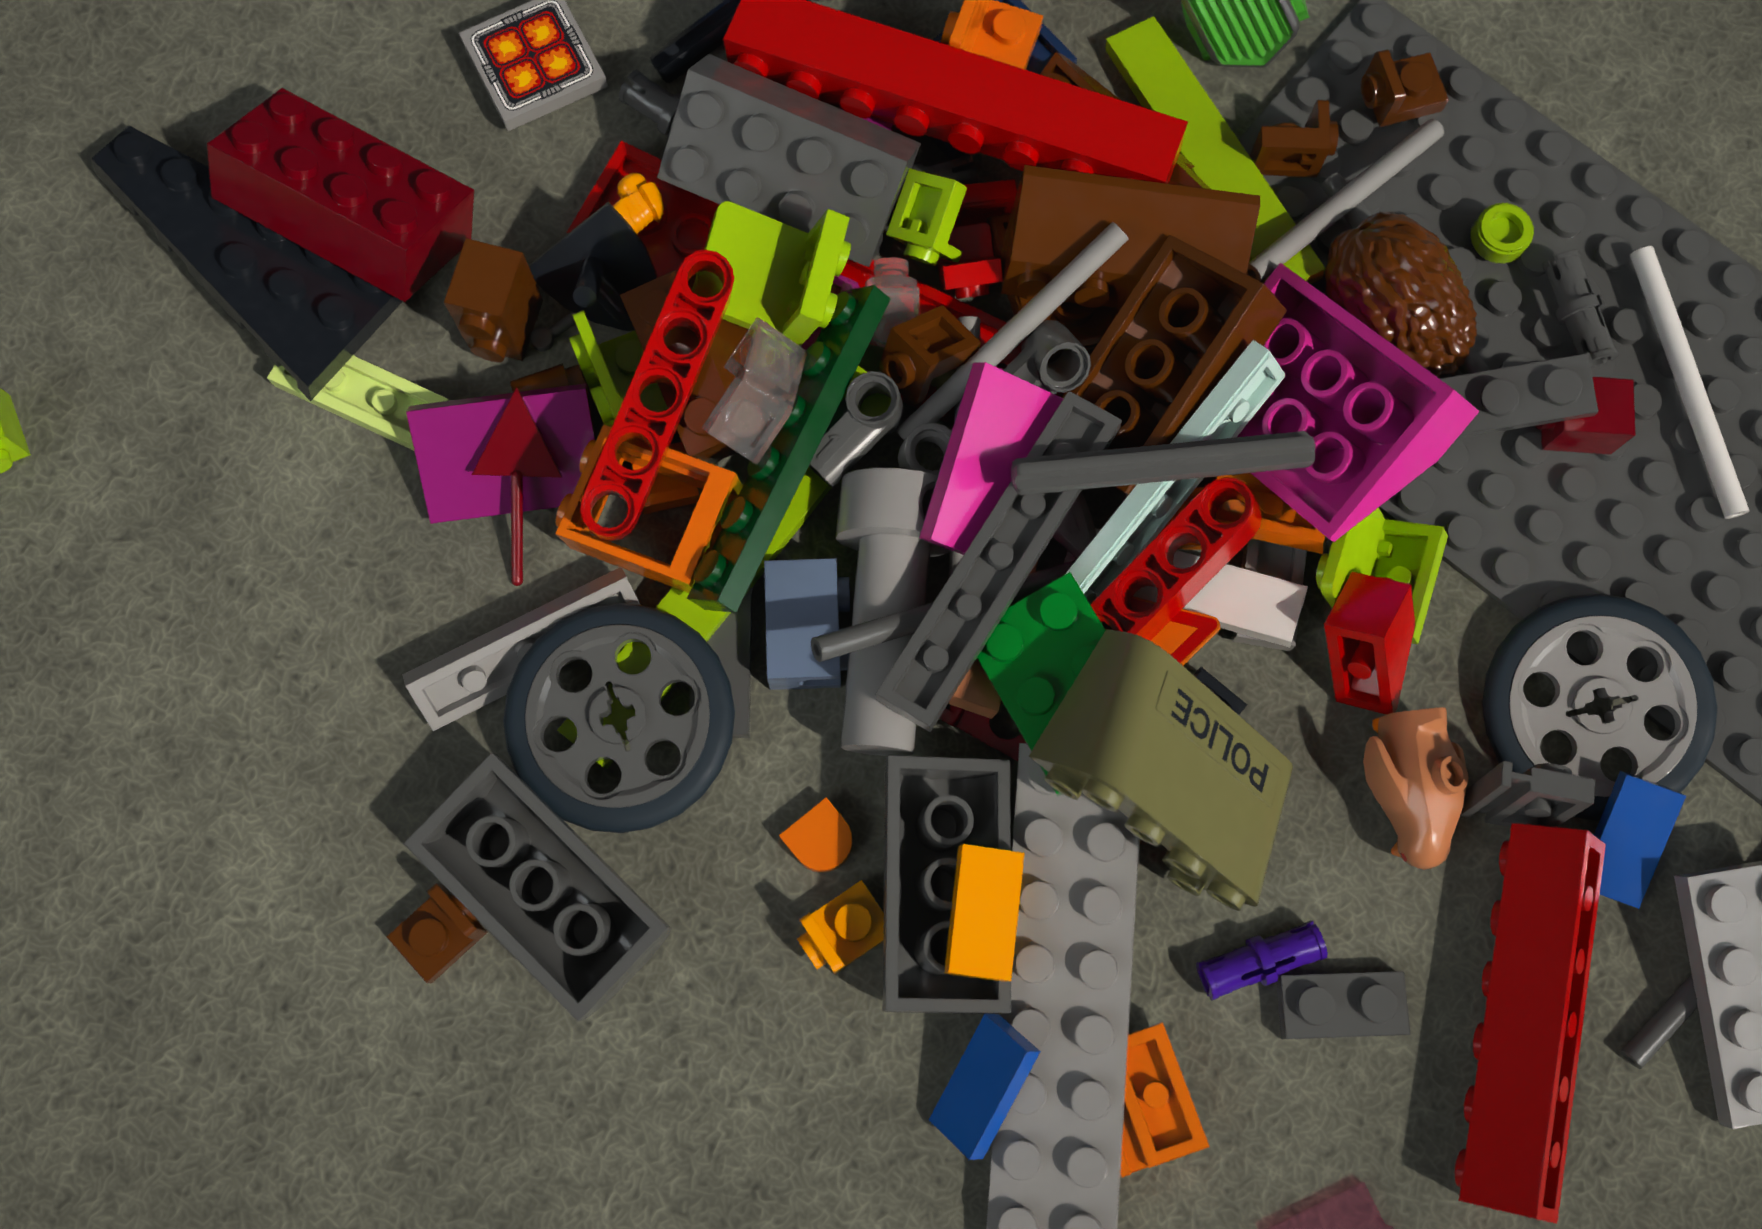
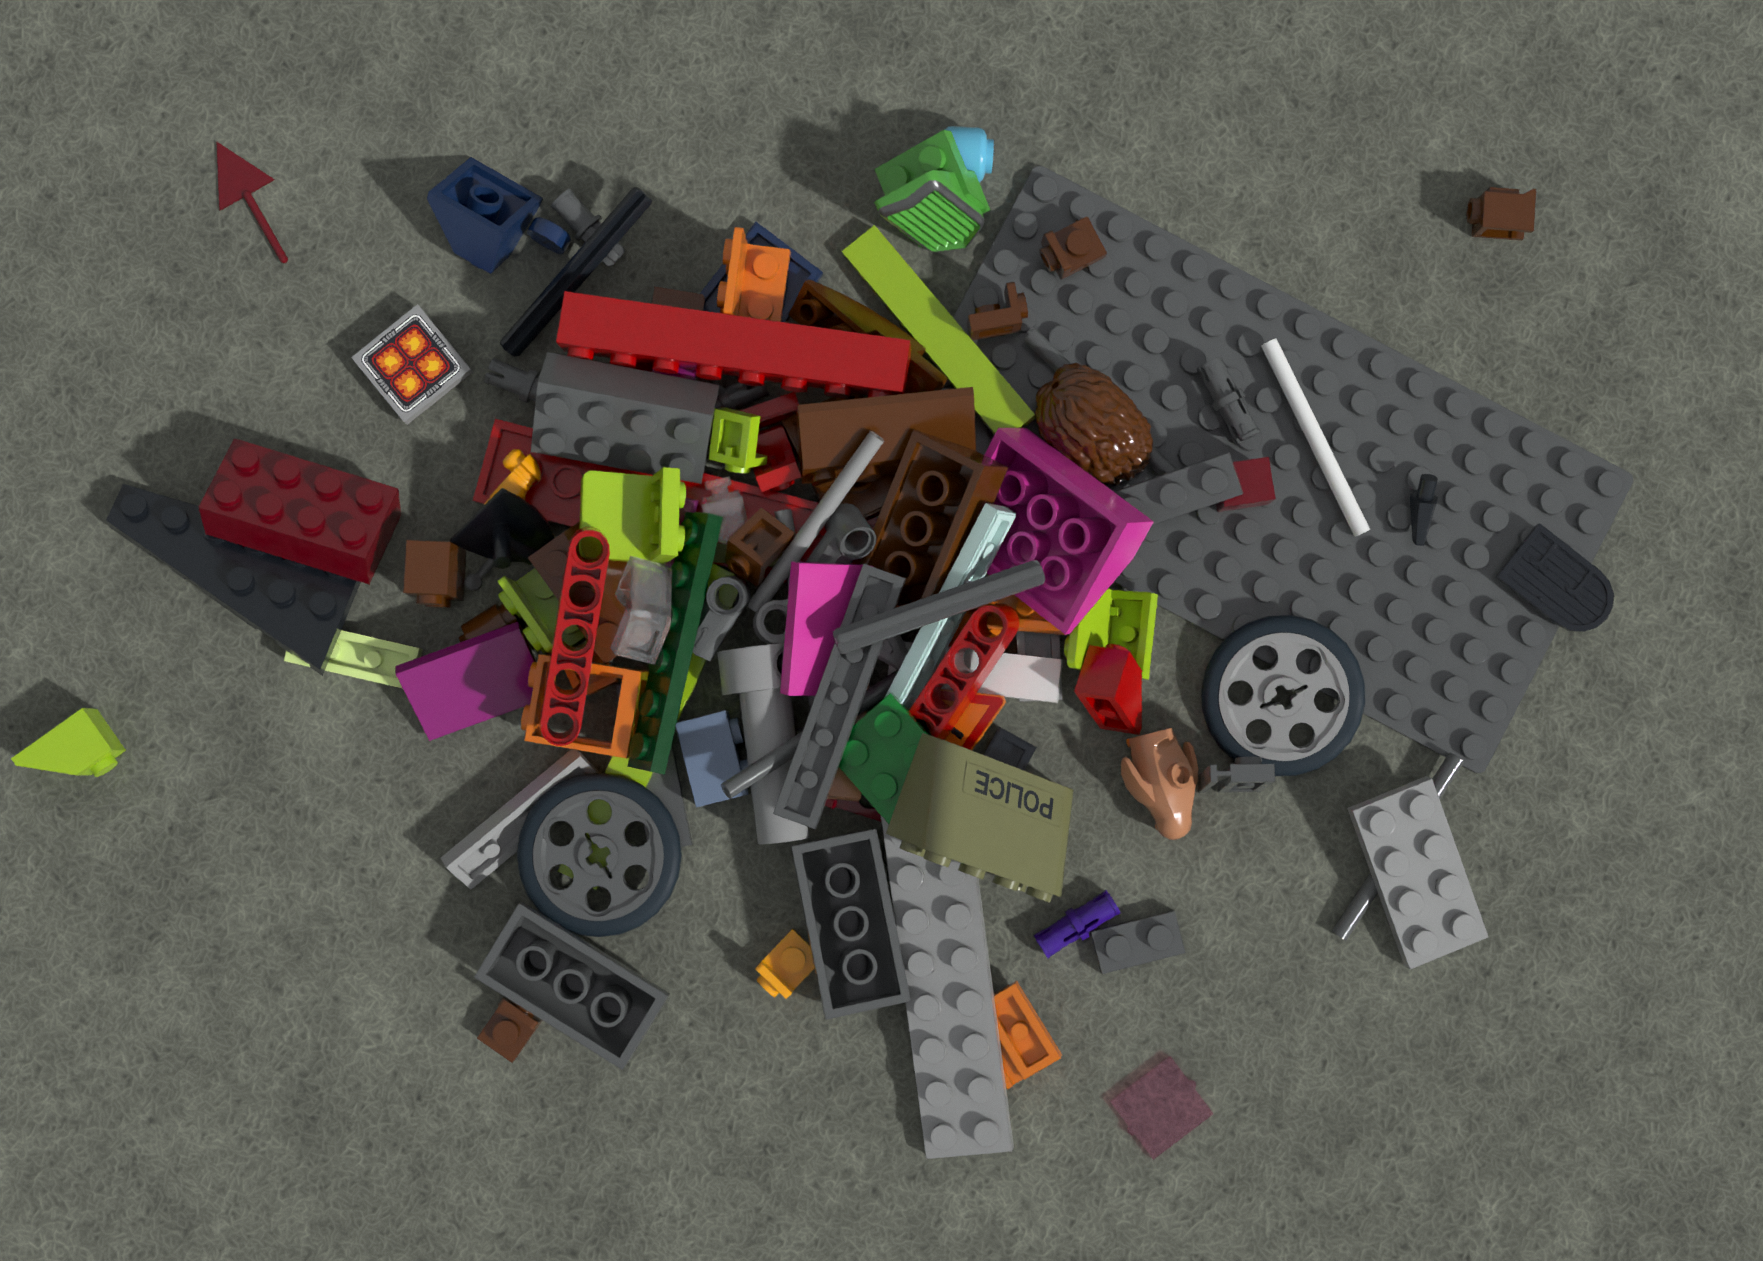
camera: 10 degrees left, 10 degrees up
dark red piece [472,387,562,586] -> none
orange tile [779,797,852,873] -> none
blue tile [929,1014,1041,1160] -> none
light orange tile [944,844,1025,982] -> none
light grey piece [1247,119,1444,282] -> none
red brick [1455,823,1606,1224] -> none
lime tile [1471,203,1534,263] -> none
blue tile [1594,771,1686,909] -> none

